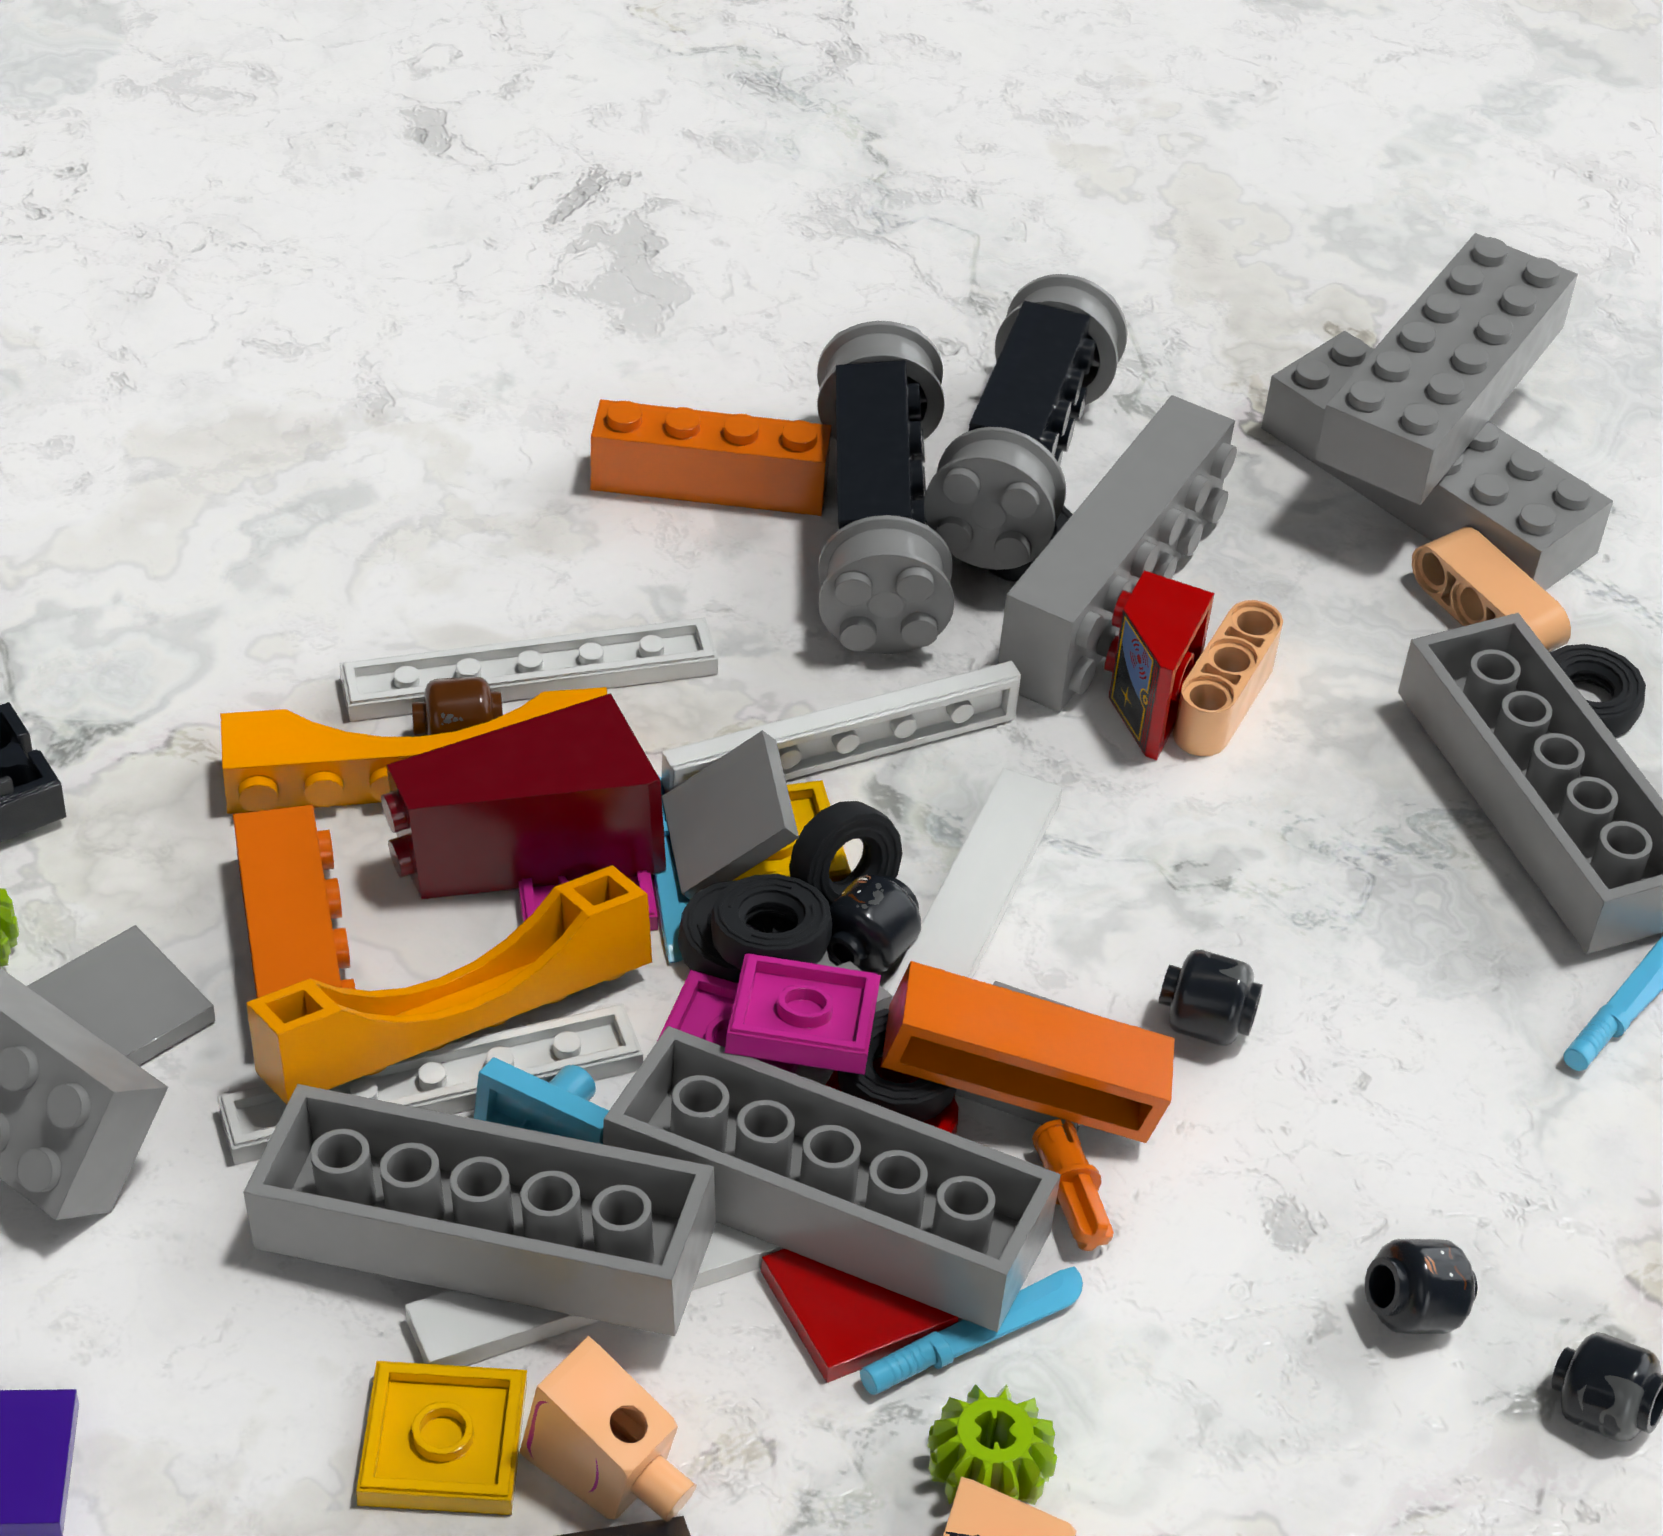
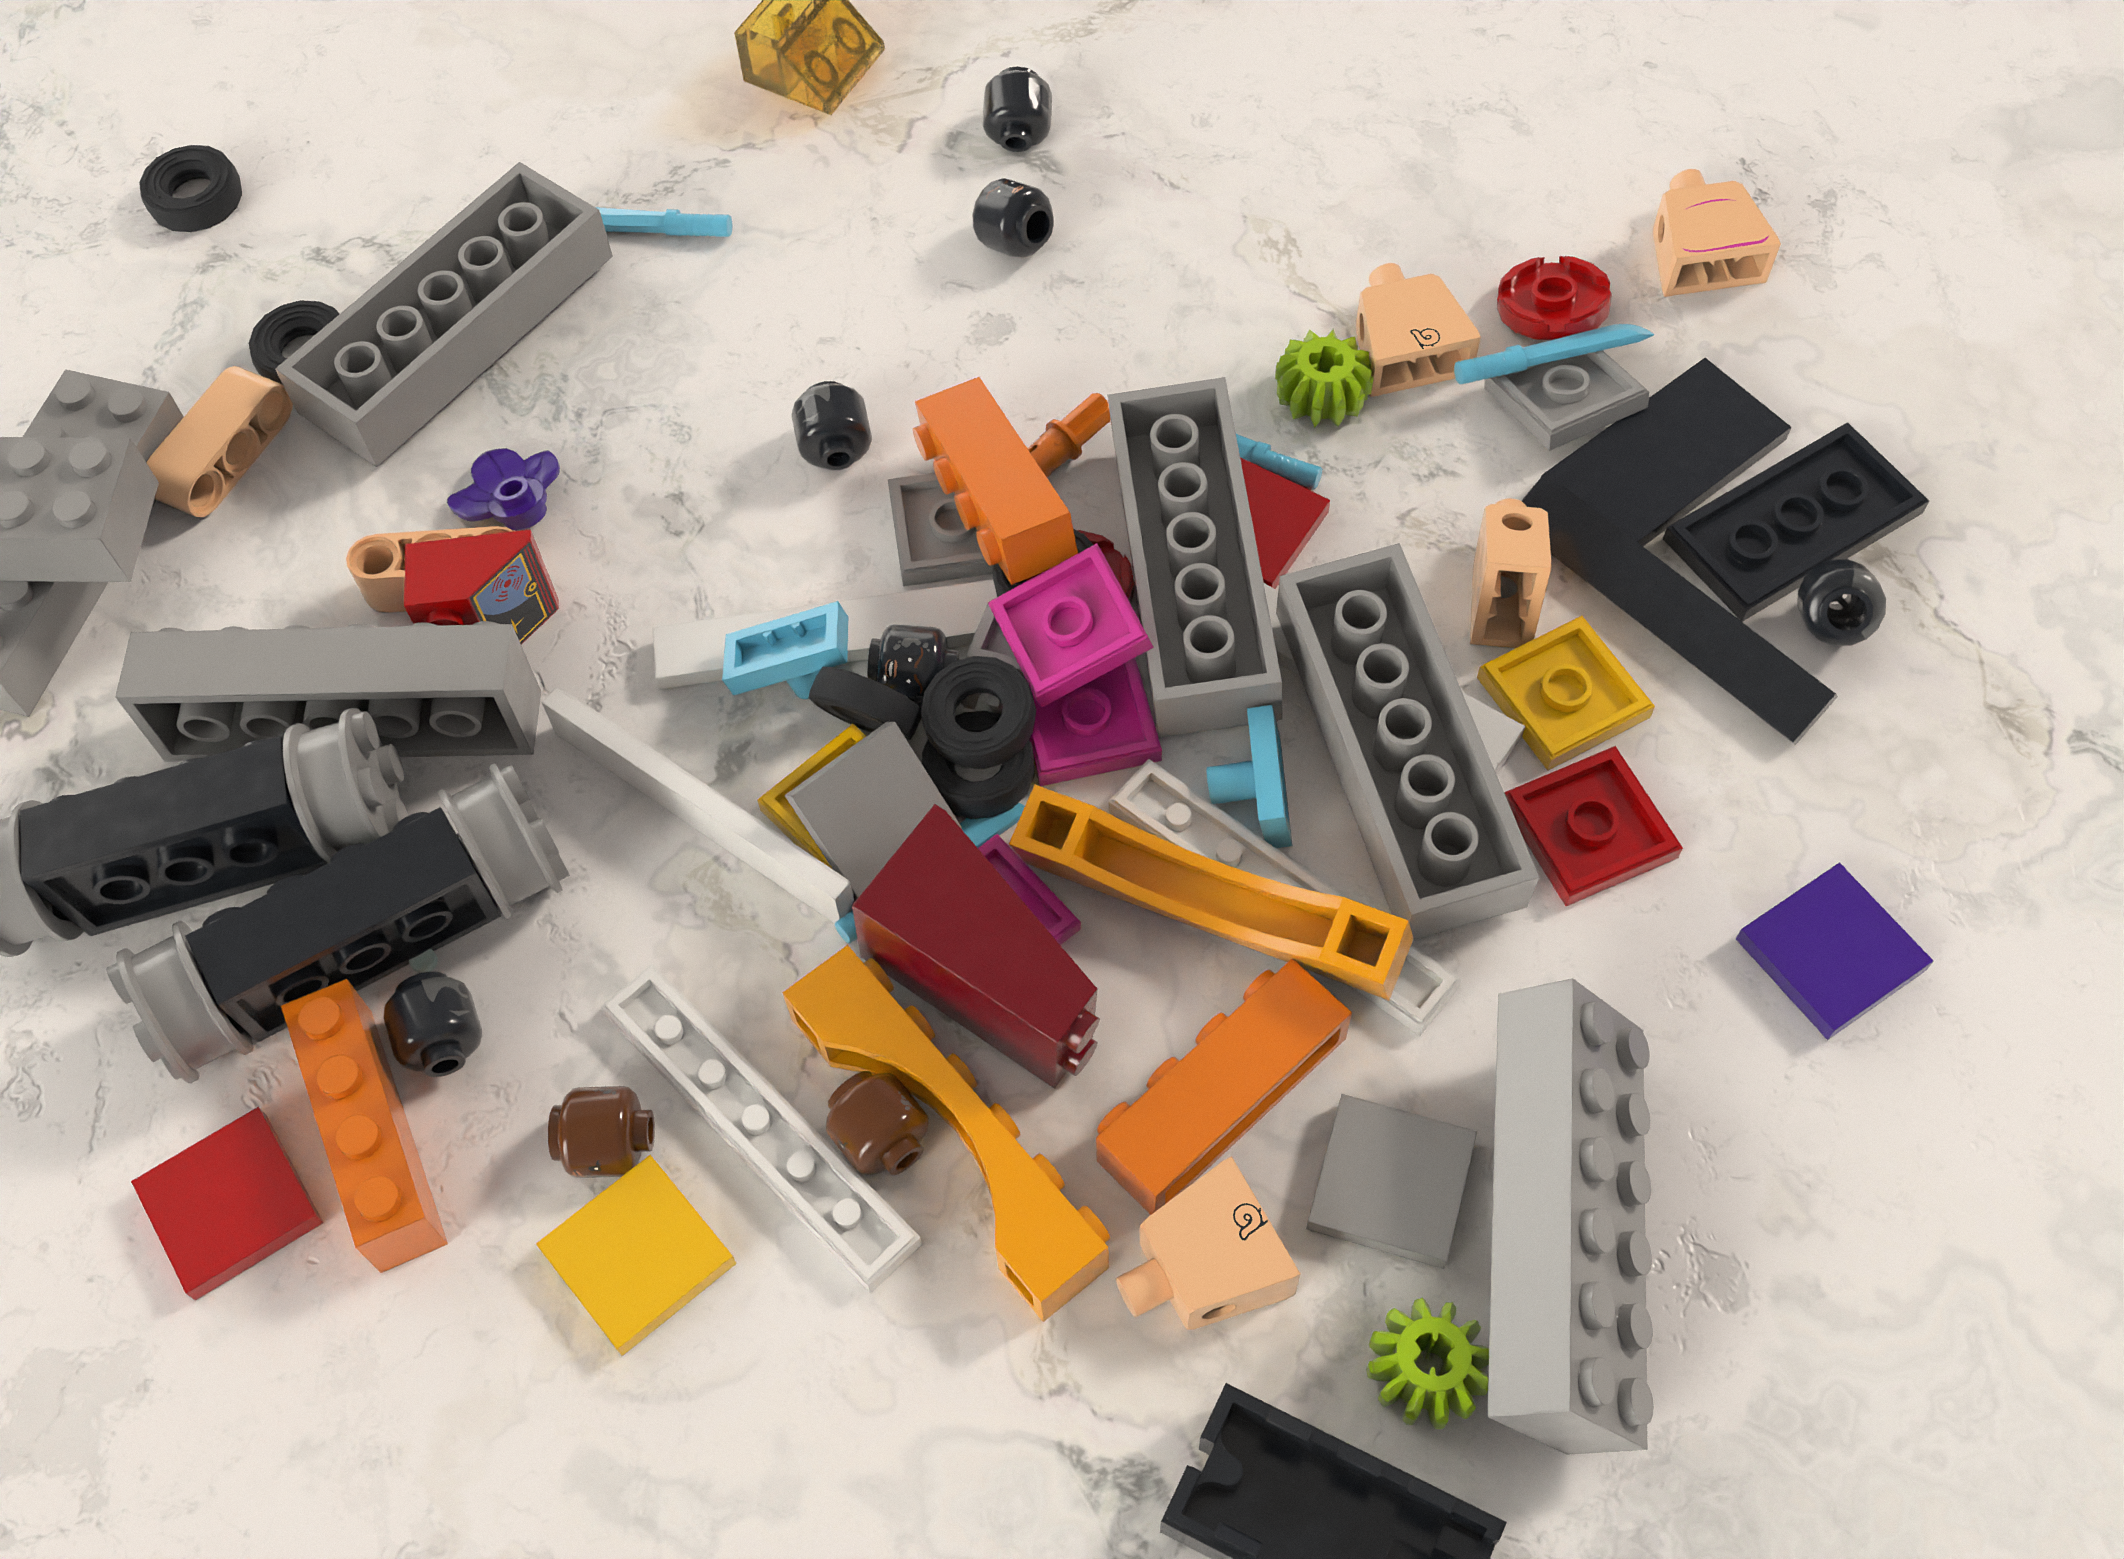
camera: 115 degrees left, 15 degrees up
none -> red tile [131,1106,324,1301]
none -> black head [383,971,482,1077]
none -> dark purple plate [447,448,560,531]
none -> yellow tile [536,1155,737,1356]
none -> reddish brown head [548,1086,655,1178]
none -> medium azure tile [722,601,849,699]
none -> light nougat torso [1116,1156,1300,1330]
none -> red tile [1504,746,1683,906]

